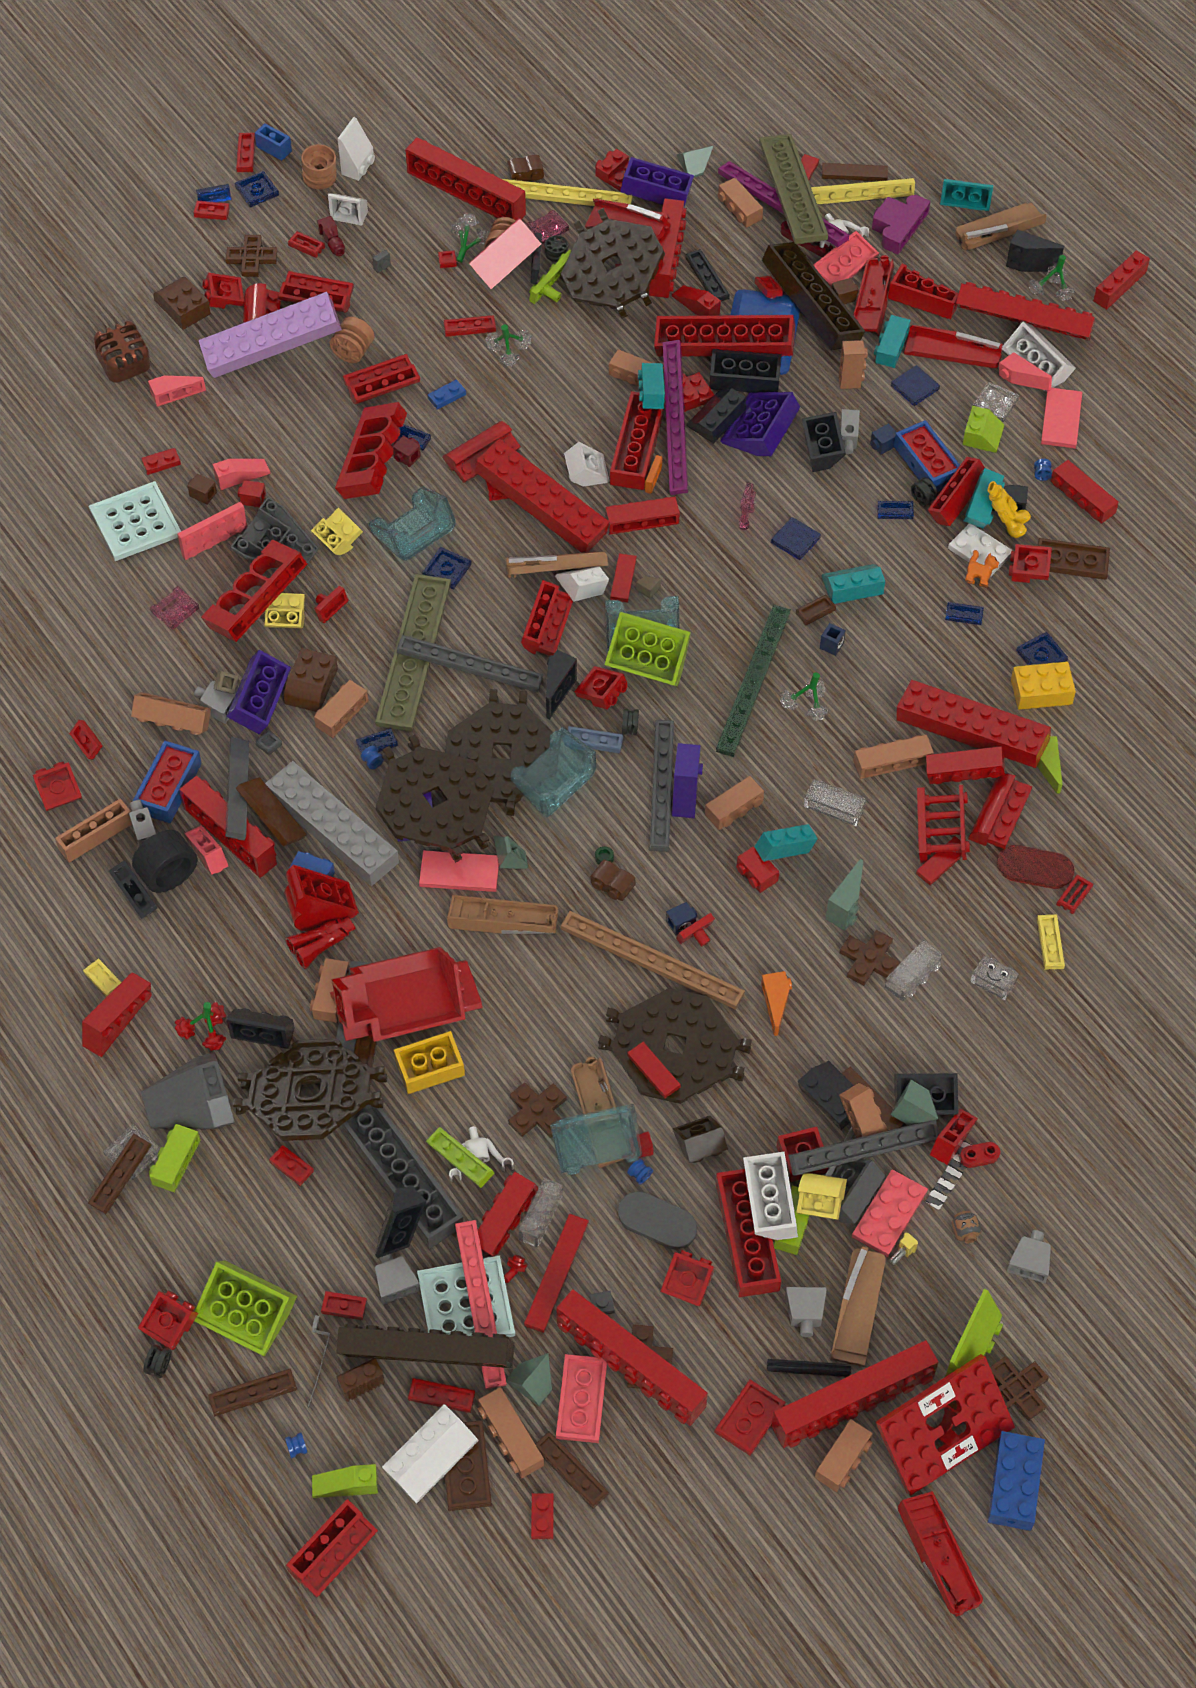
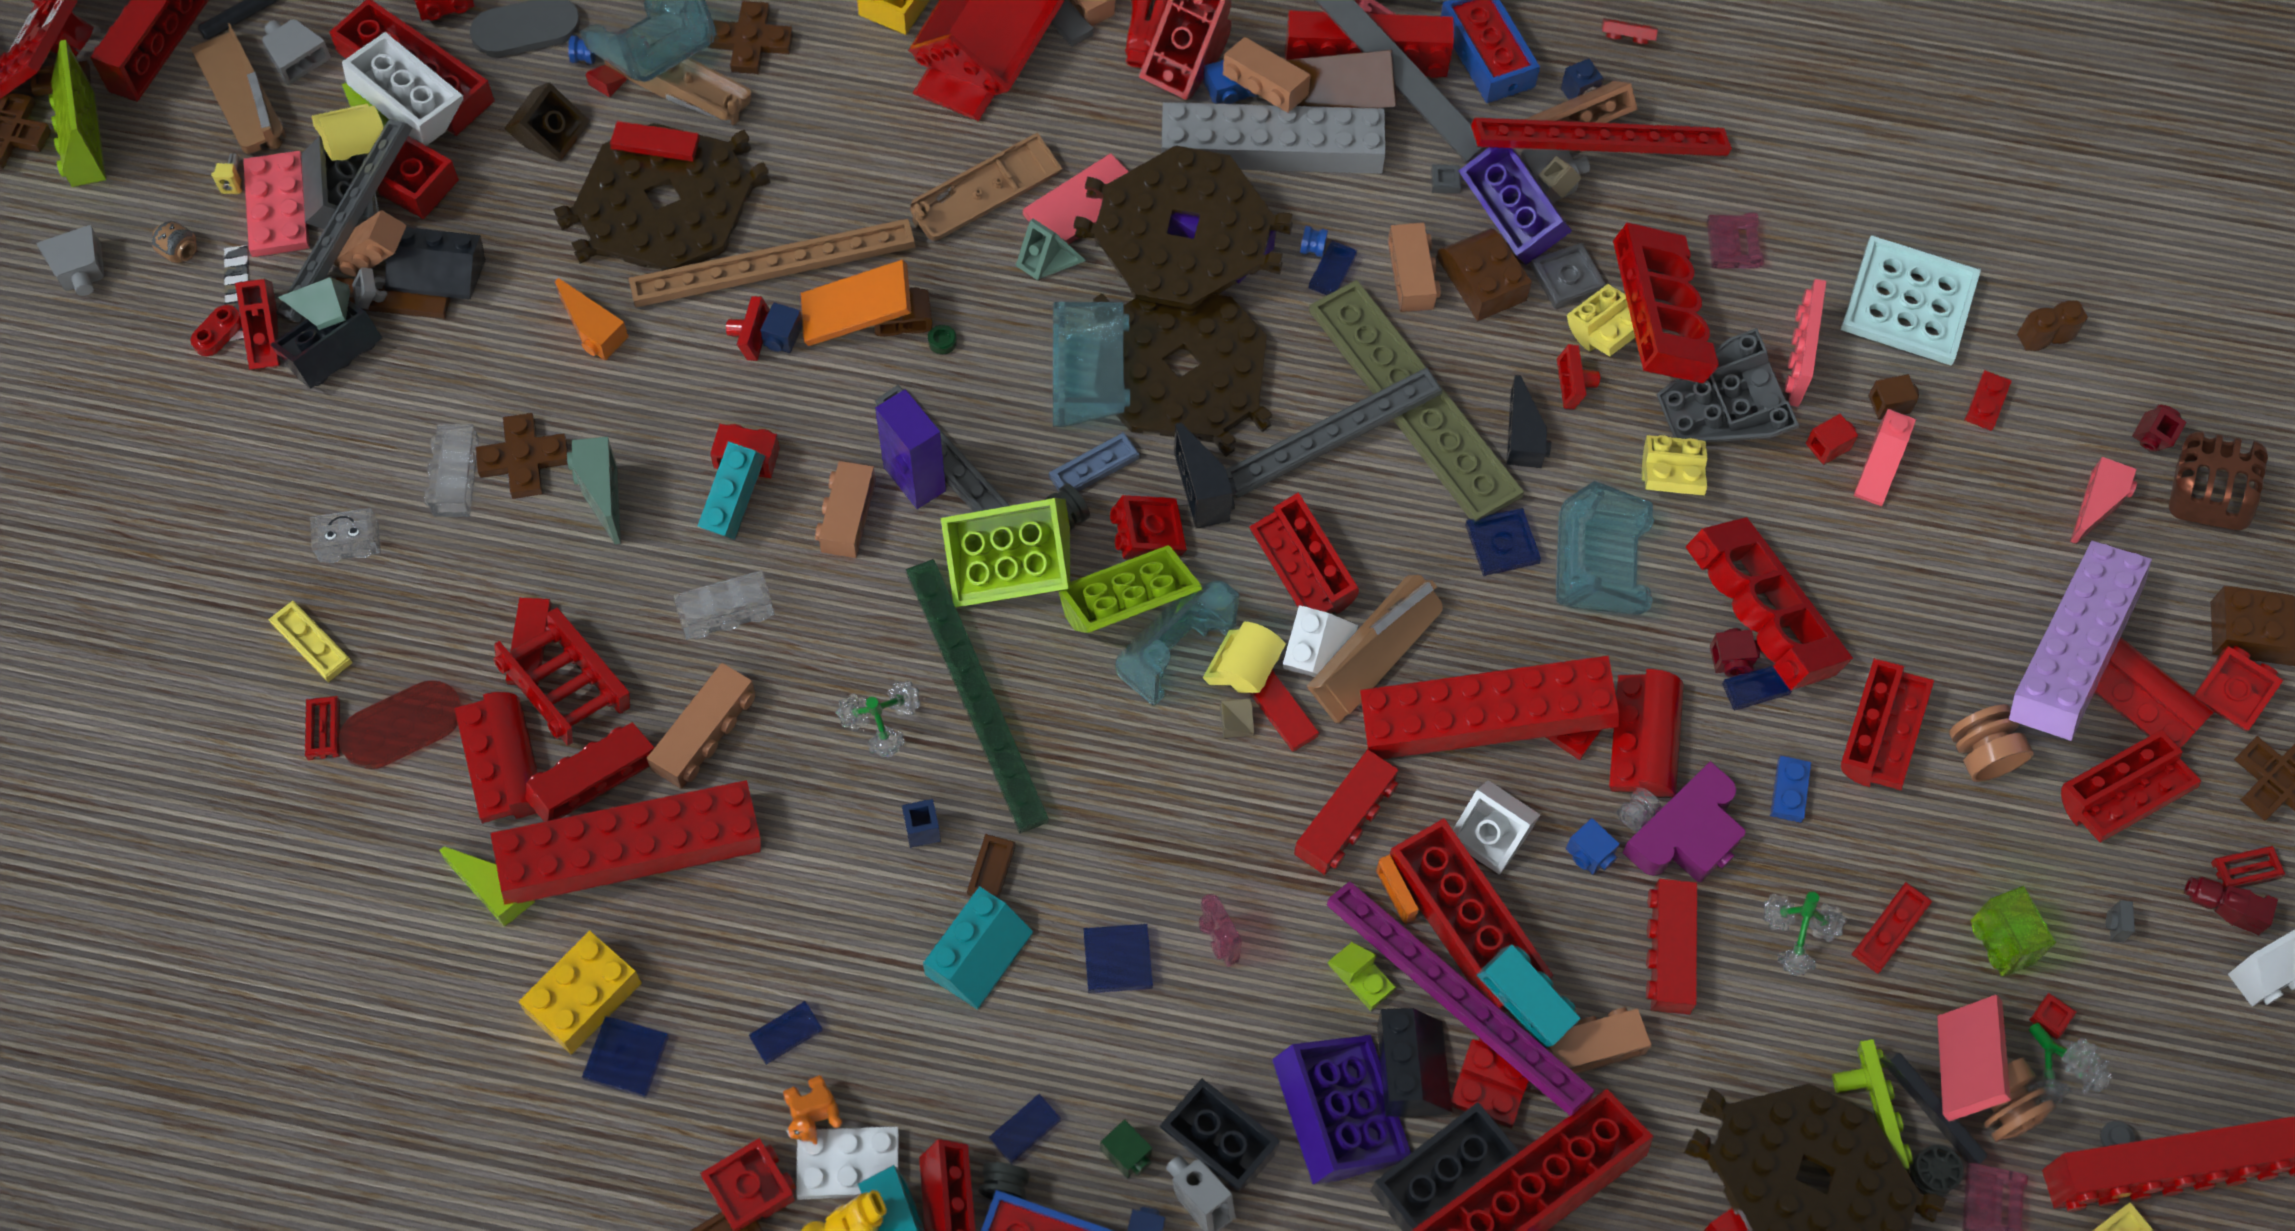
camera: 135 degrees right, 5 degrees up
none -> light grey tile [352,267,387,309]
none -> orange tile [801,259,911,346]
none -> lime slope [941,498,1070,608]
none -> dark green brick [1100,1119,1152,1179]
none -> light yellow brick [1203,622,1286,693]
none -> nougat brick [1223,37,1310,113]
none -> lime slope [1327,942,1396,1011]
none -> red plate [1471,117,1732,156]
none -> black slope [1506,375,1551,468]
none -> flat silver tile [1530,243,1606,309]
none -> dark blue brick [1561,58,1603,100]
none -> blue brick [1565,818,1620,875]
none -> clear wheel [1617,788,1661,832]
none -> magenta brick [1622,761,1746,882]
none -> red brick [1646,879,1697,1015]
none -> clear neon green brick [1970,886,2056,977]
none -> reddish brown brick [2017,300,2088,351]
none -> dark grey plate [2100,1121,2135,1147]
none -> dark red brick [2132,404,2187,451]

